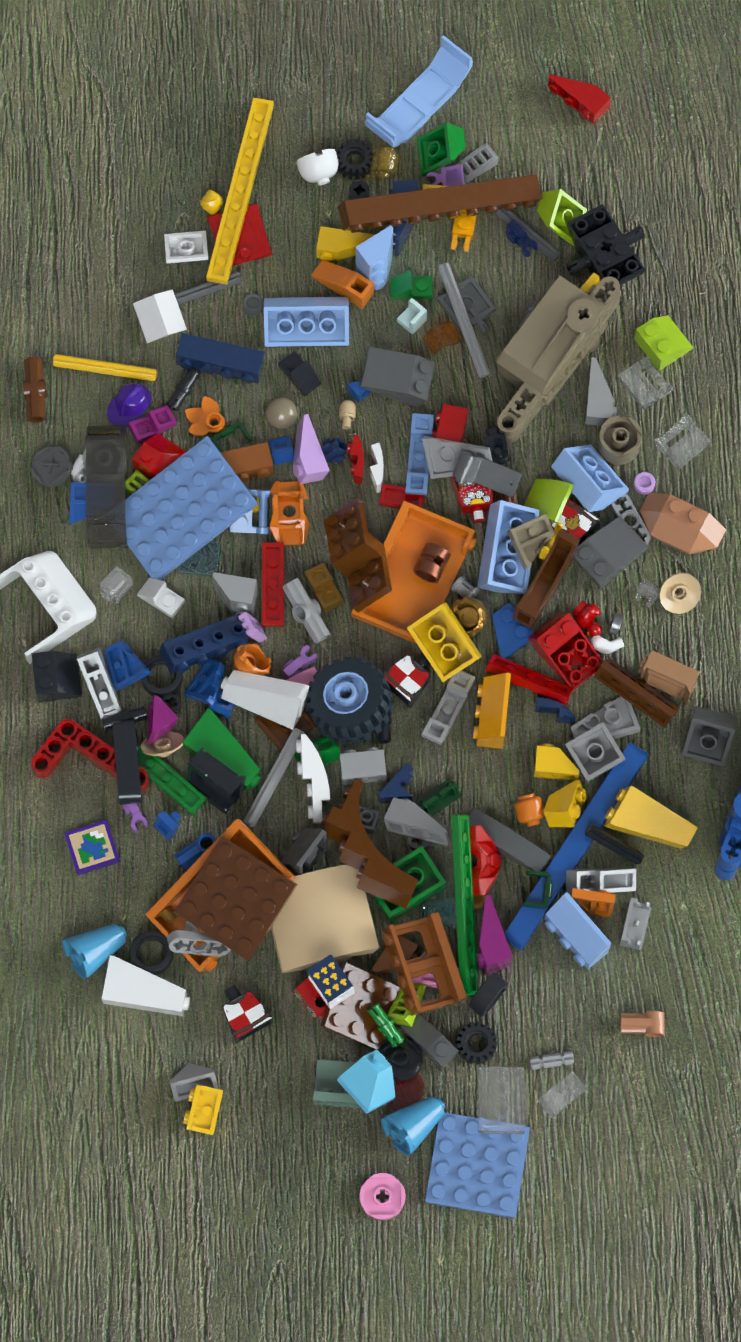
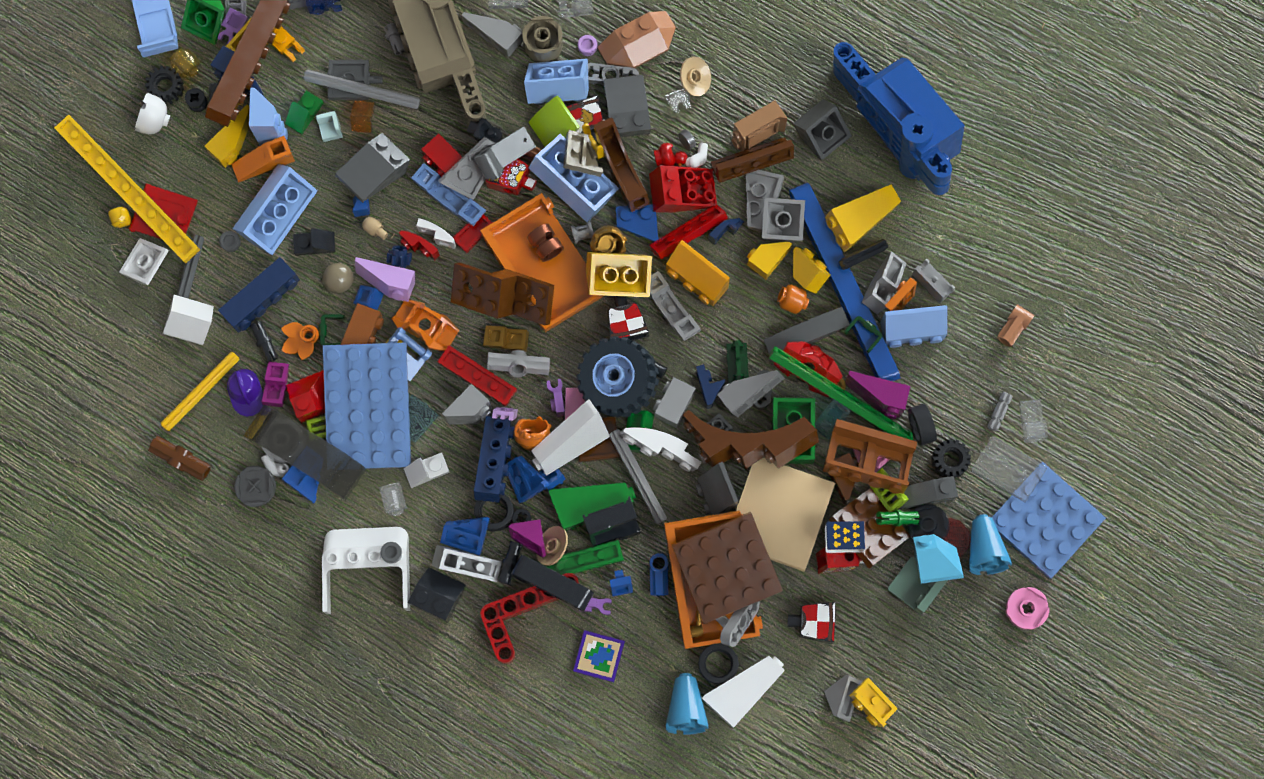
camera: 55 degrees left, 5 degrees up
none -> dark grey tile [380,542,402,564]

